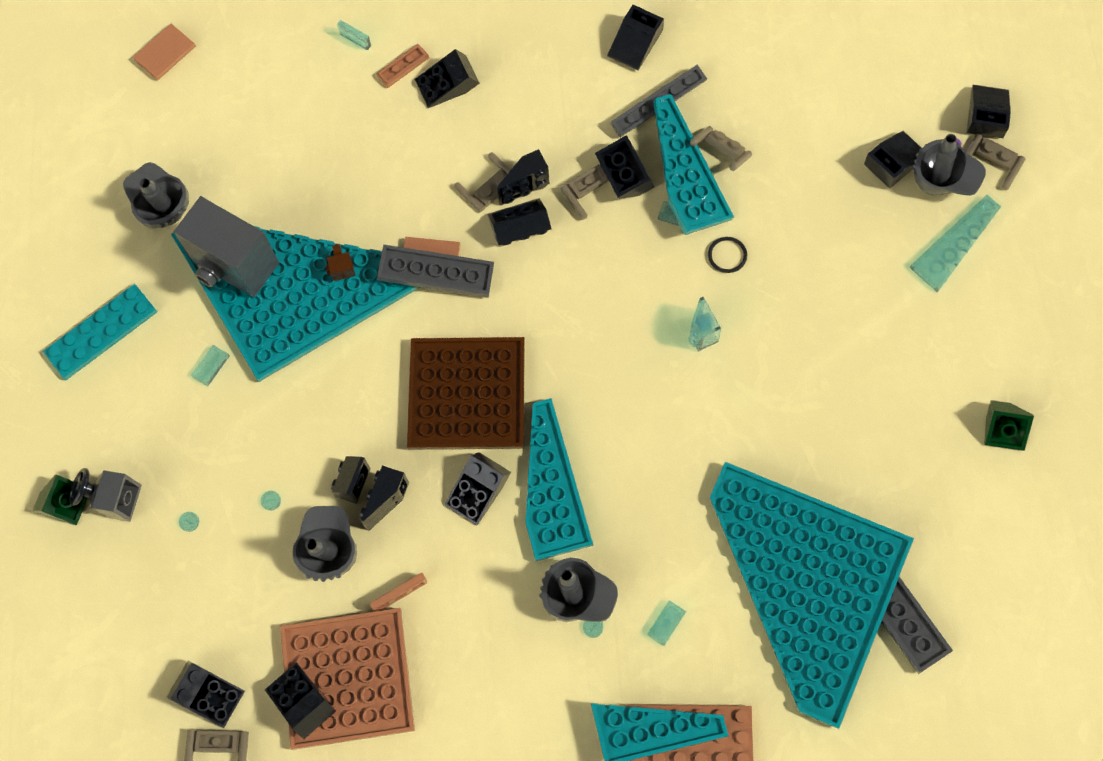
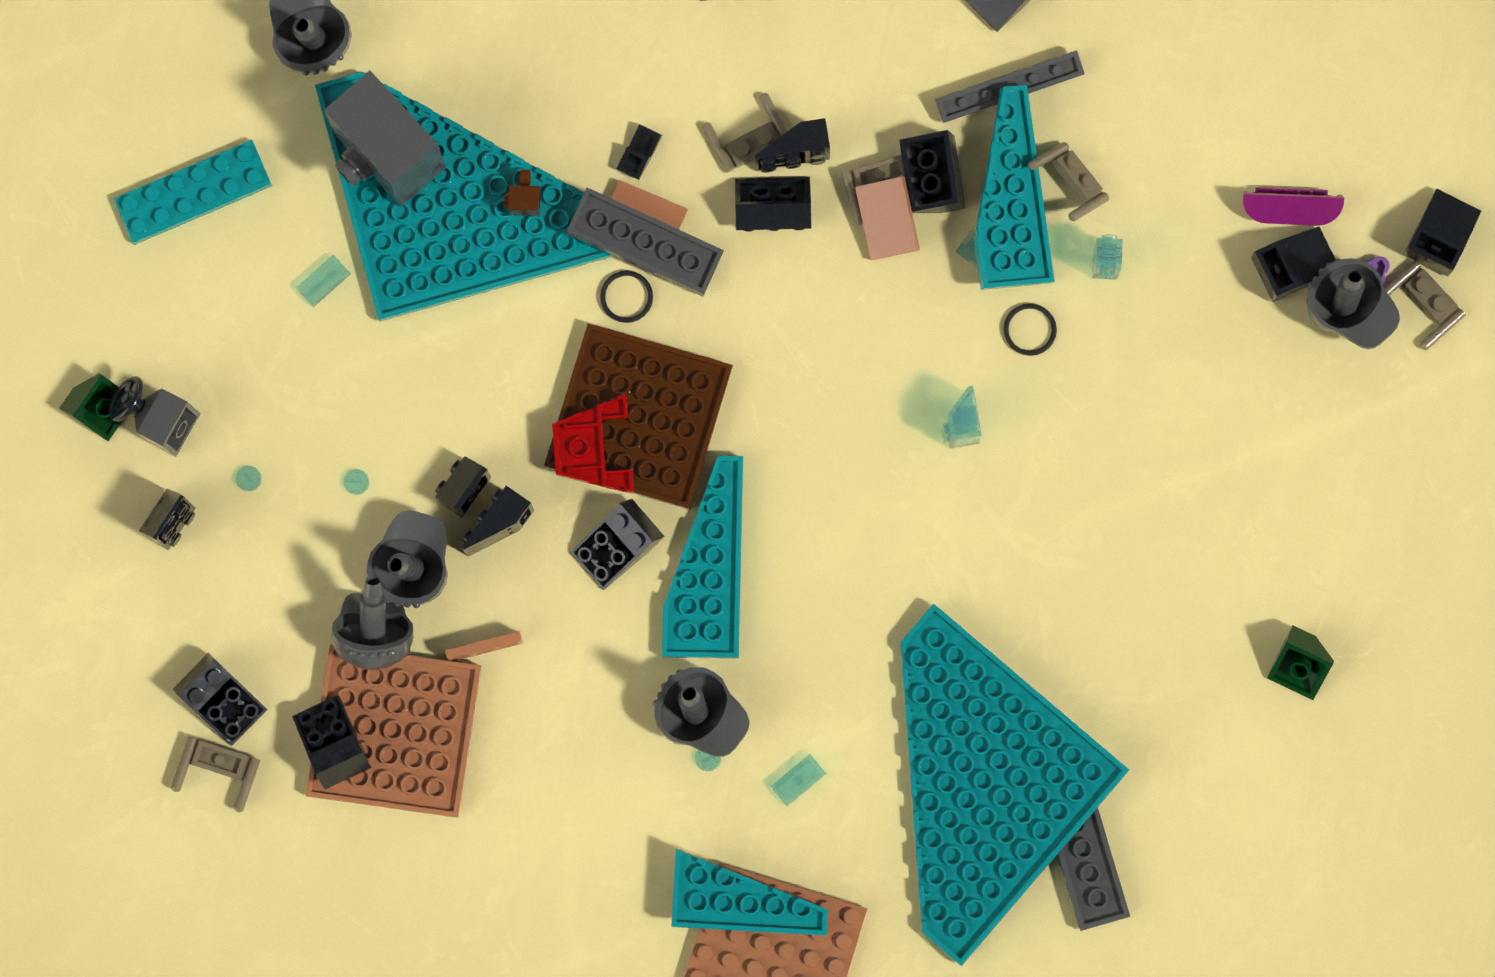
camera: 15 degrees right, 10 degrees up
clear light blue wing [910,195,1001,292] -> none
none -> black slope [139,488,196,550]
none -> dark grey piece [331,576,414,670]
none -> red wing [552,394,634,494]
none -> black tyre [600,271,653,323]
none -> black slope [616,124,663,180]
none -> nougat tile [855,176,920,261]
none -> clear light blue brick [1092,235,1123,280]
none -> magenta brick [1243,187,1344,226]

